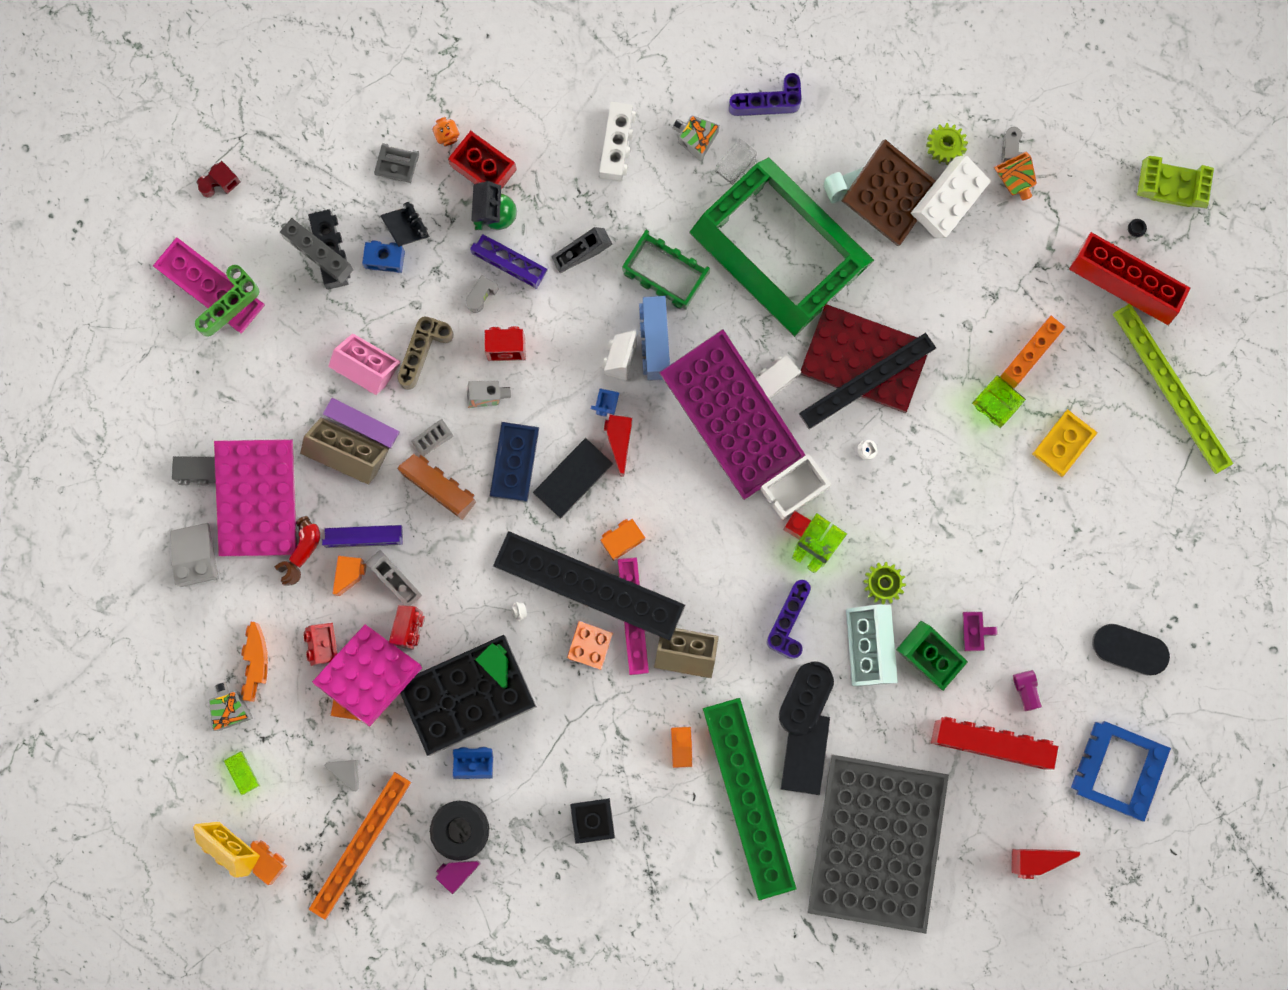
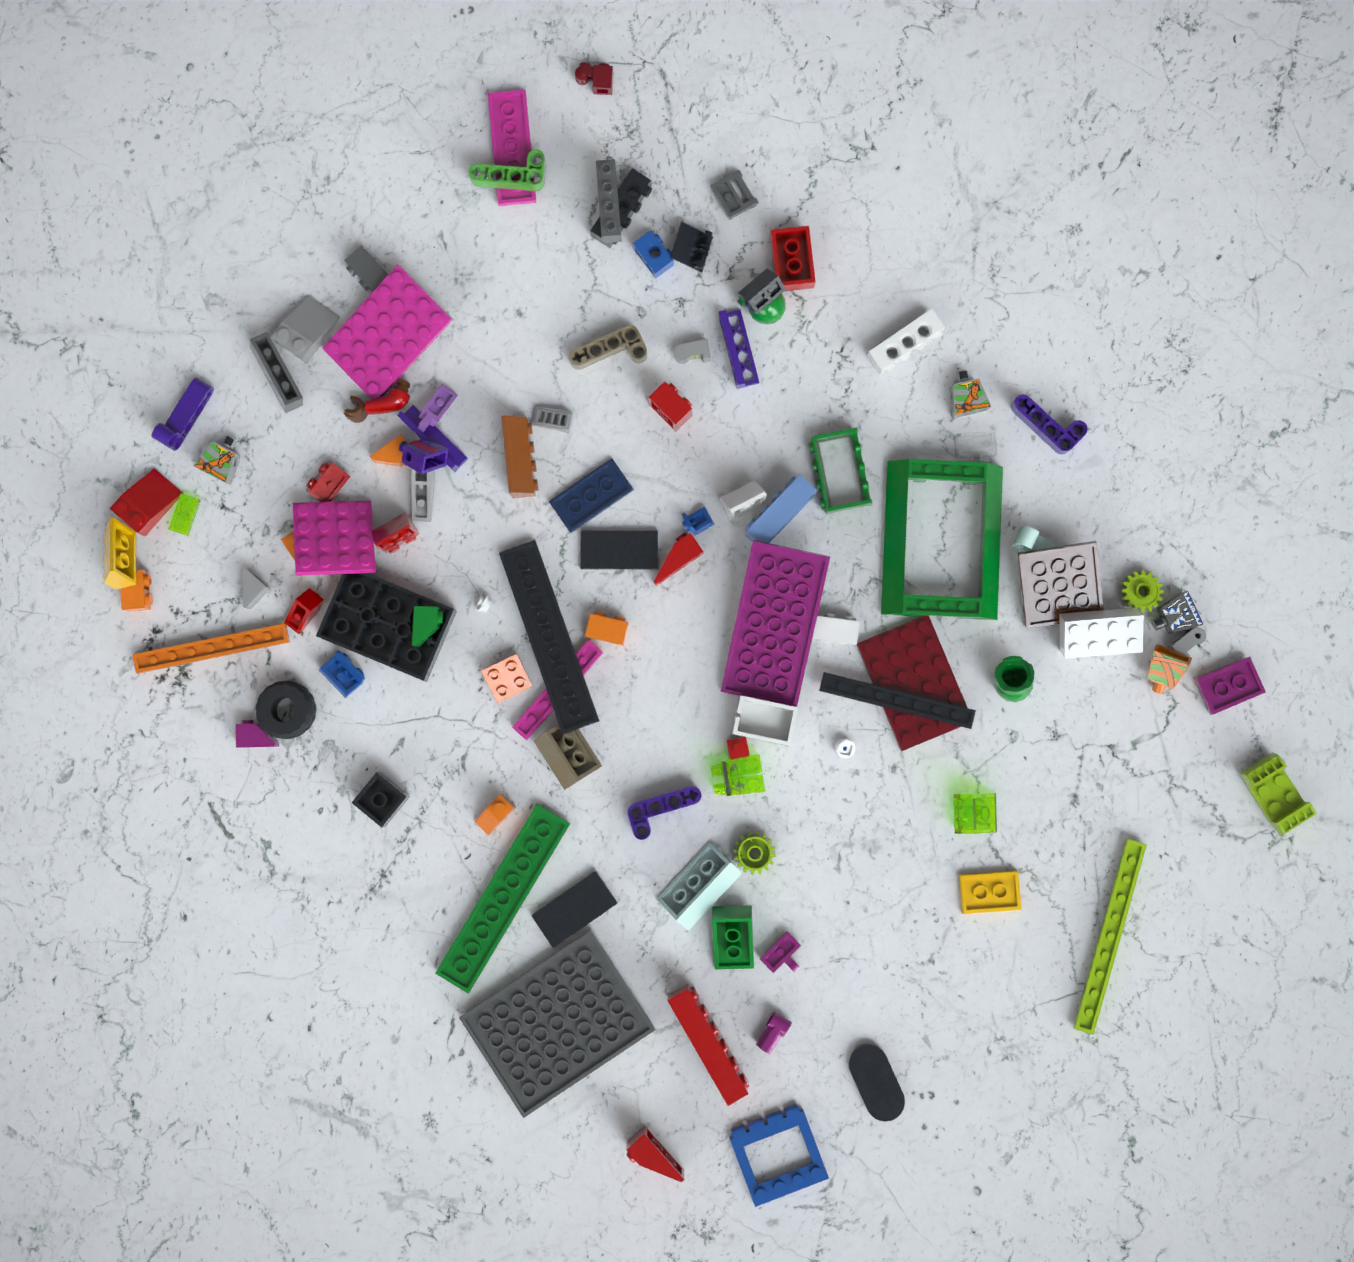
camera: 50 degrees right, 5 degrees up
orange slope [241,621,268,702] -> none
dark tan slope [300,417,389,485] -> none
medium lavender tile [323,398,400,449] -> none
bright pink slope [328,334,401,395] -> none
orange head [432,117,460,146] -> none
light grey torso [467,381,511,408] -> none
black slope [551,227,613,273] -> none
black tile [779,661,834,736] -> none
orange brick [1000,315,1065,389] -> none
red brick [1069,232,1191,326] -> none
black plate [1128,219,1147,238] -> none
none -> red slope [109,468,184,536]
none -> dark purple beam [151,377,214,451]
none -> dark grey brick [250,332,303,413]
none -> red slope [284,588,324,634]
none -> dark purple torso [399,439,449,474]
none -> medium lavender hinge [417,384,458,432]
none -> green tile [994,656,1035,703]
none -> torso [1151,591,1203,634]
none -> magenta plate [1195,657,1266,715]

